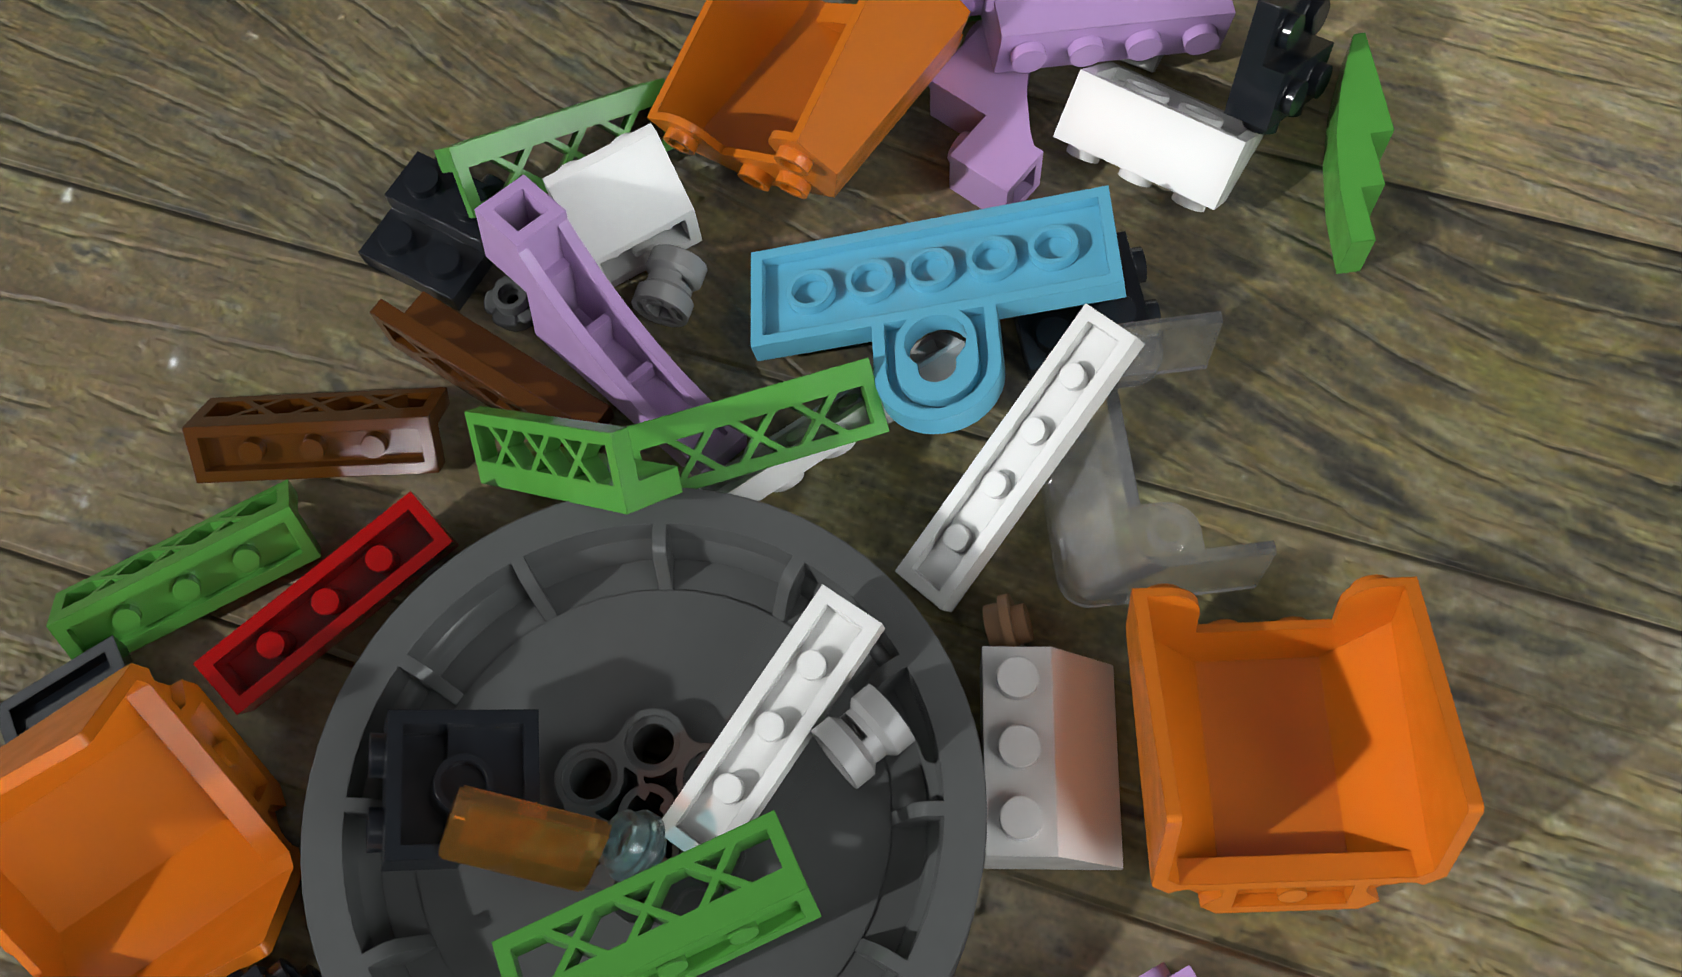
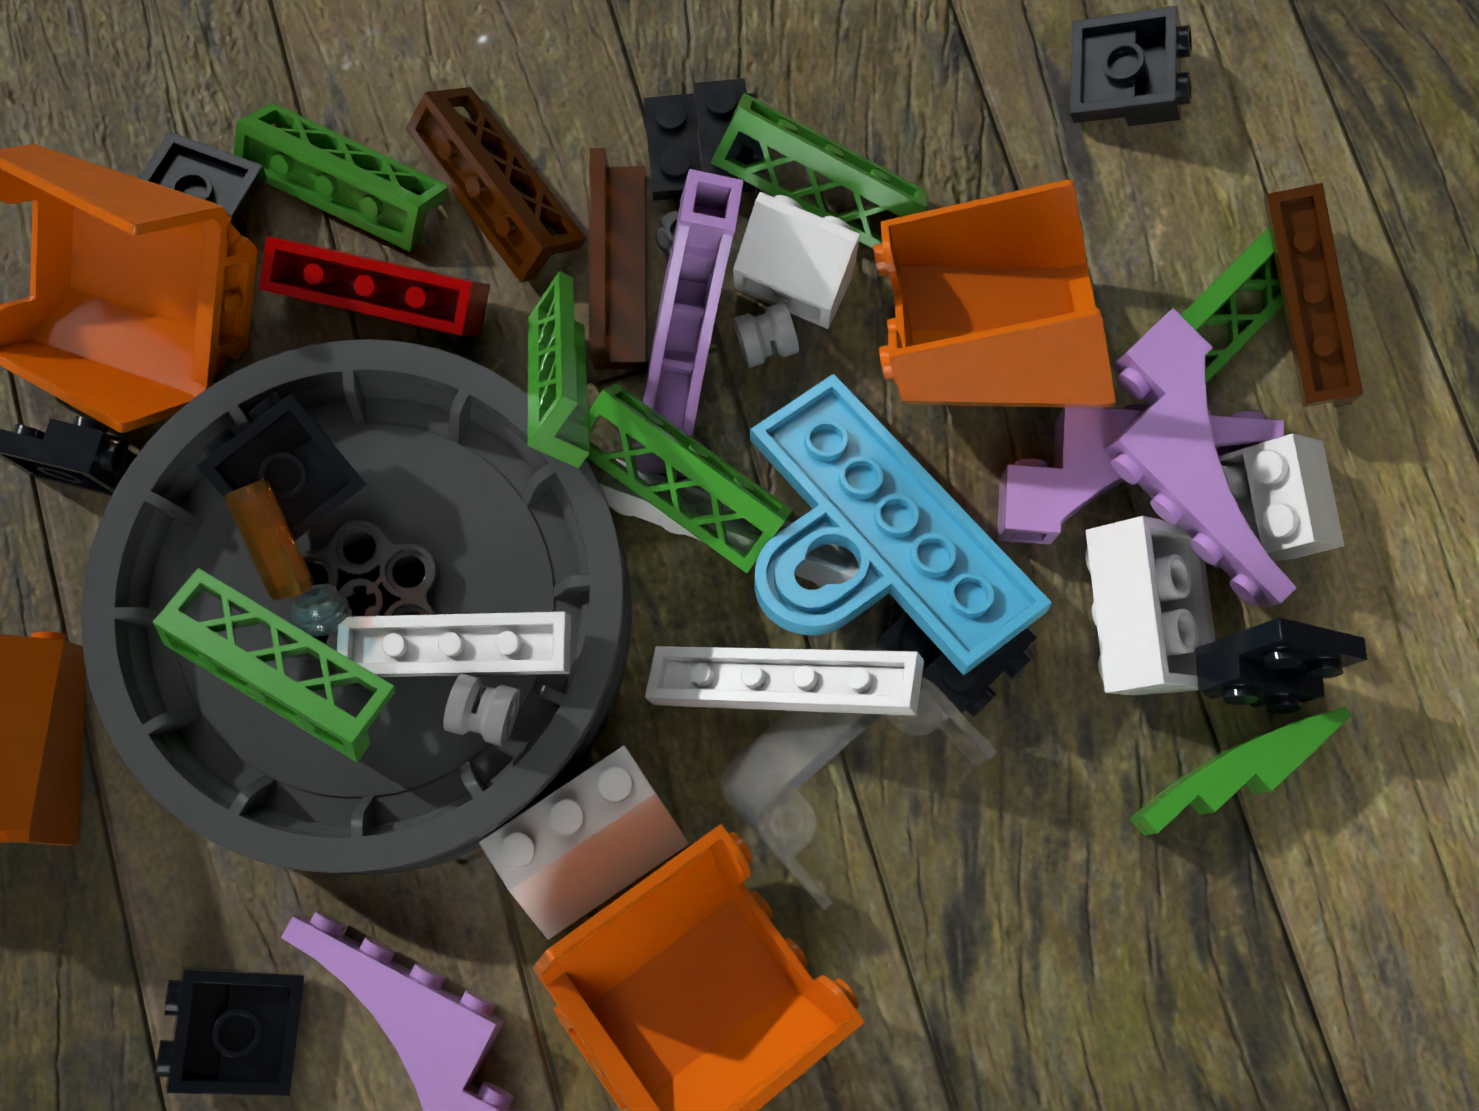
camera: 50 degrees right, 10 degrees up
medium nougat plate [983,593,1034,647] -> none

